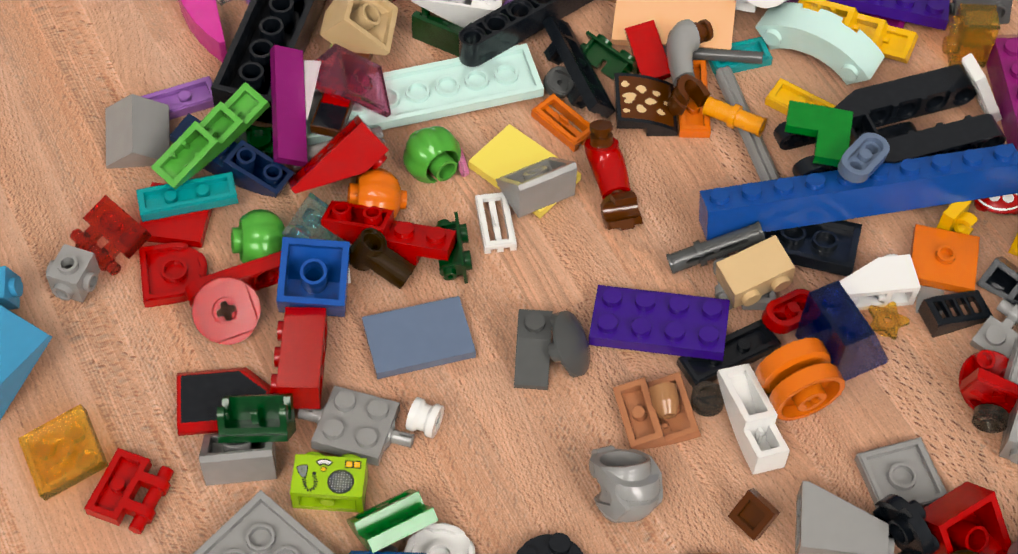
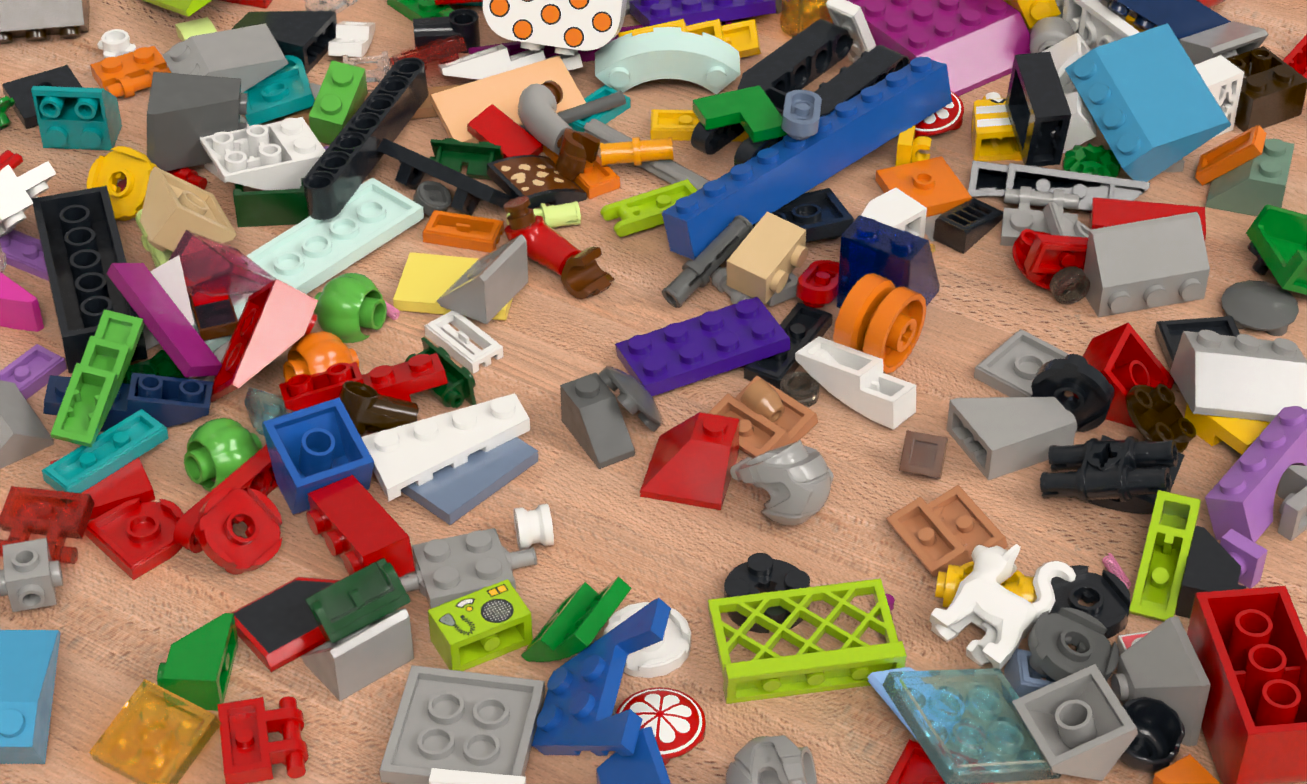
camera: 30 degrees left, 15 degrees down
none -> green slope [157,613,239,711]
none -> white wing [361,393,530,502]
none -> yellowish green axle [506,201,581,228]
none -> lime hinge [600,179,698,237]
none -> red slope [640,412,740,510]

